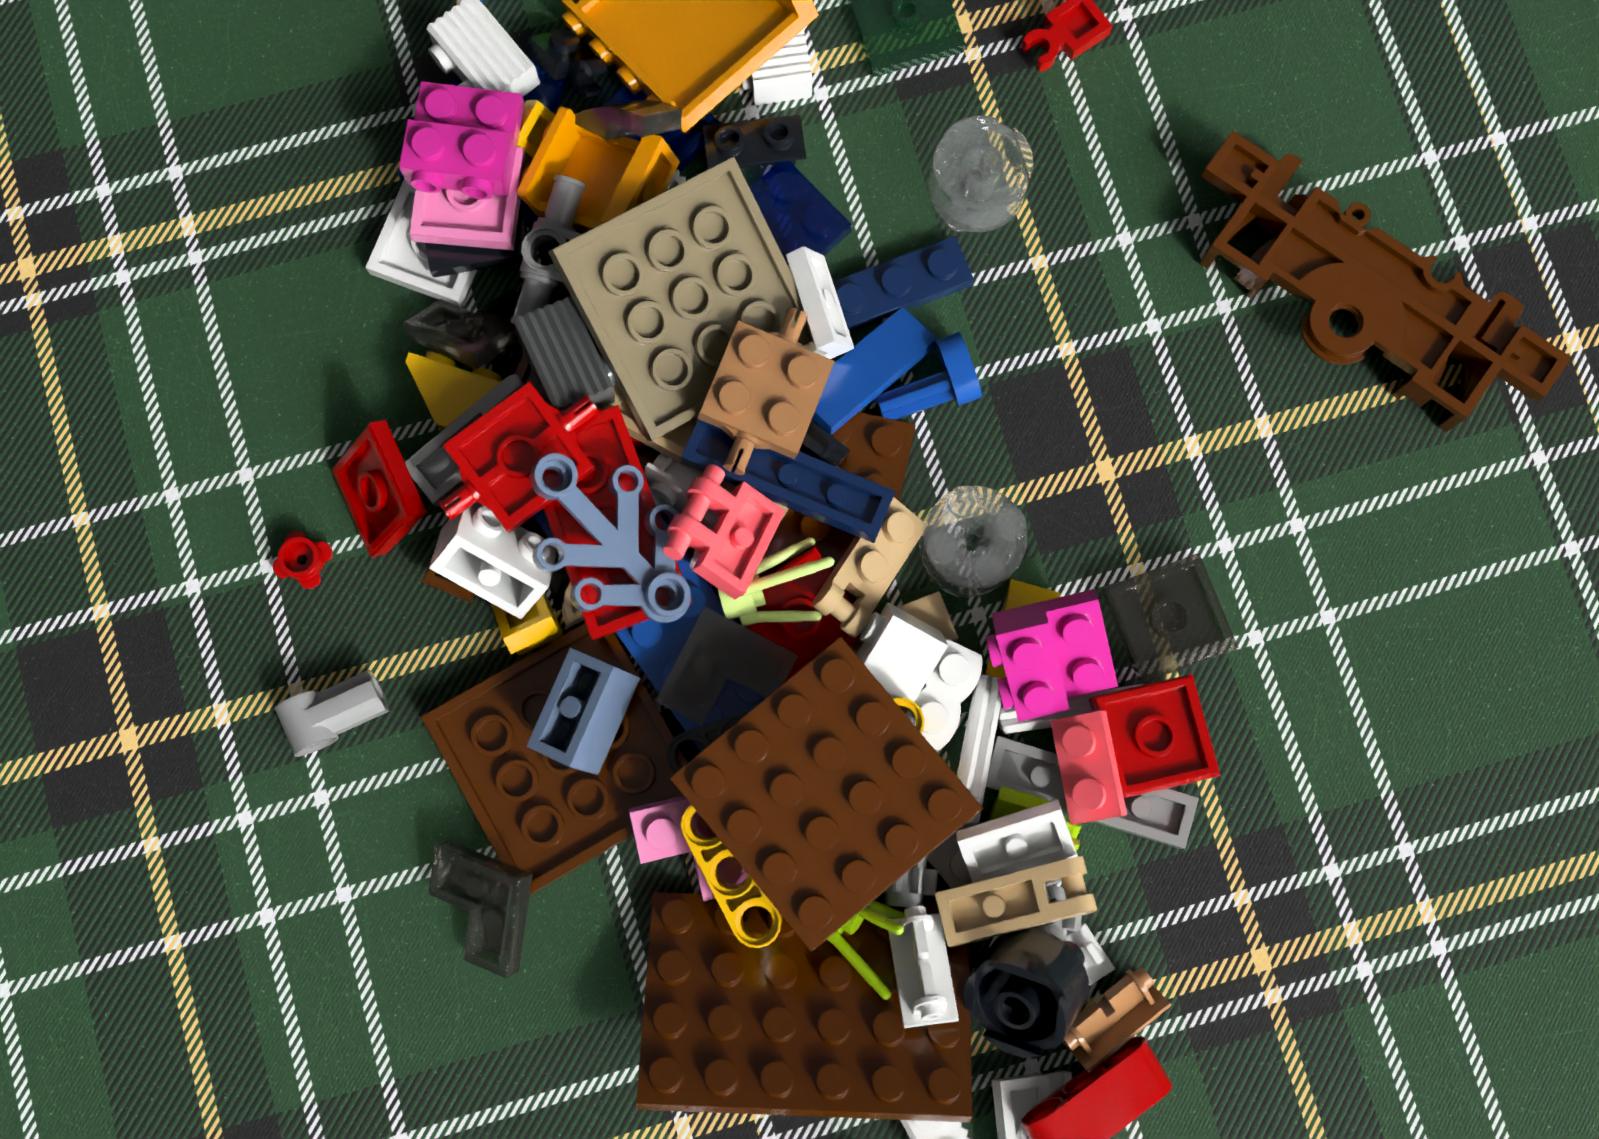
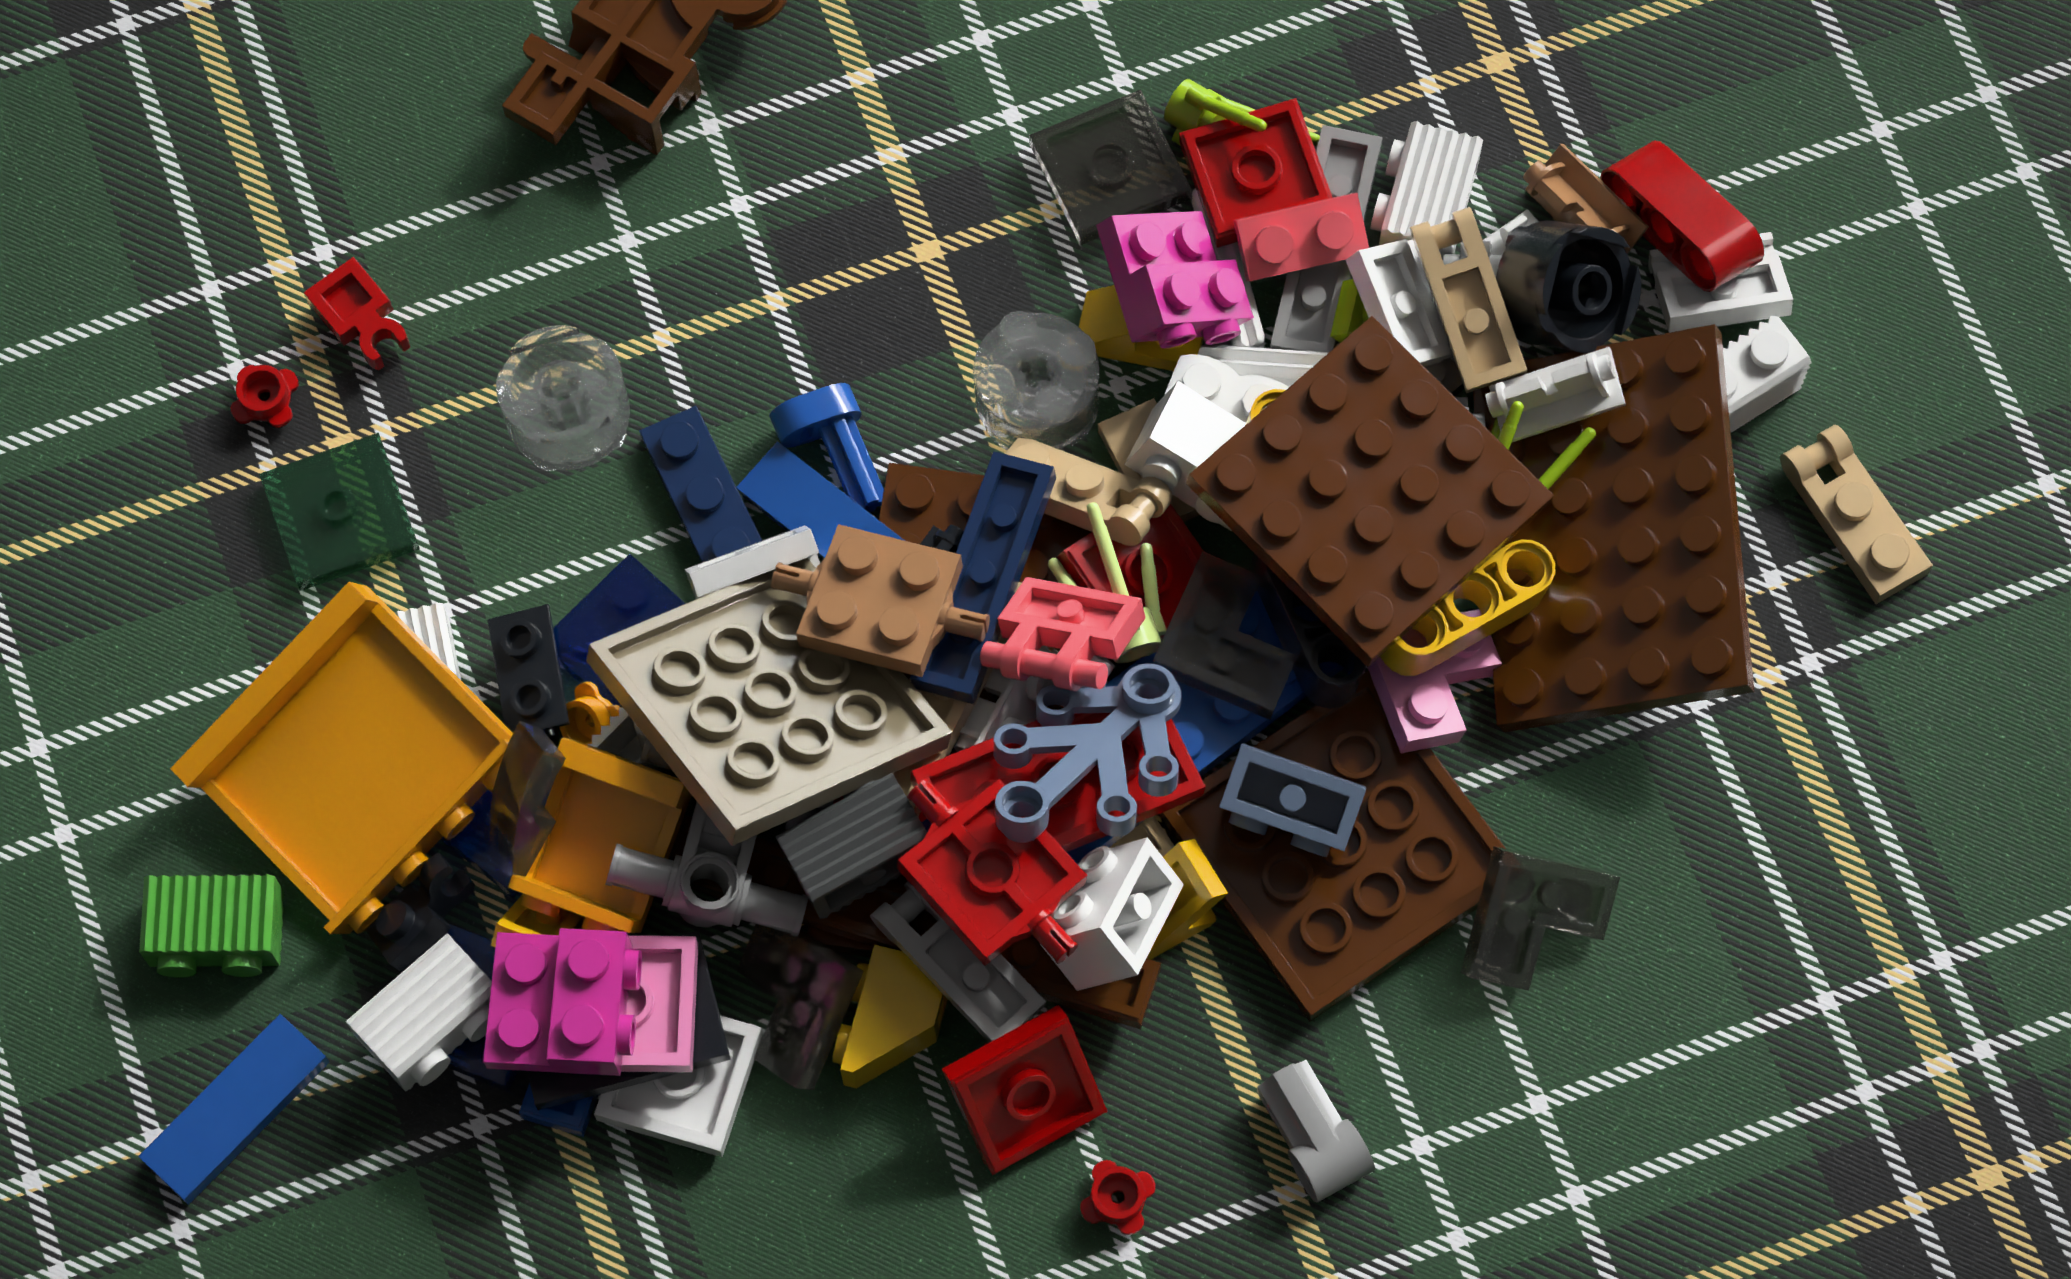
camera: 90 degrees left, 10 degrees down
none -> lime plant [1164,79,1320,146]
none -> white brick [1370,121,1483,260]

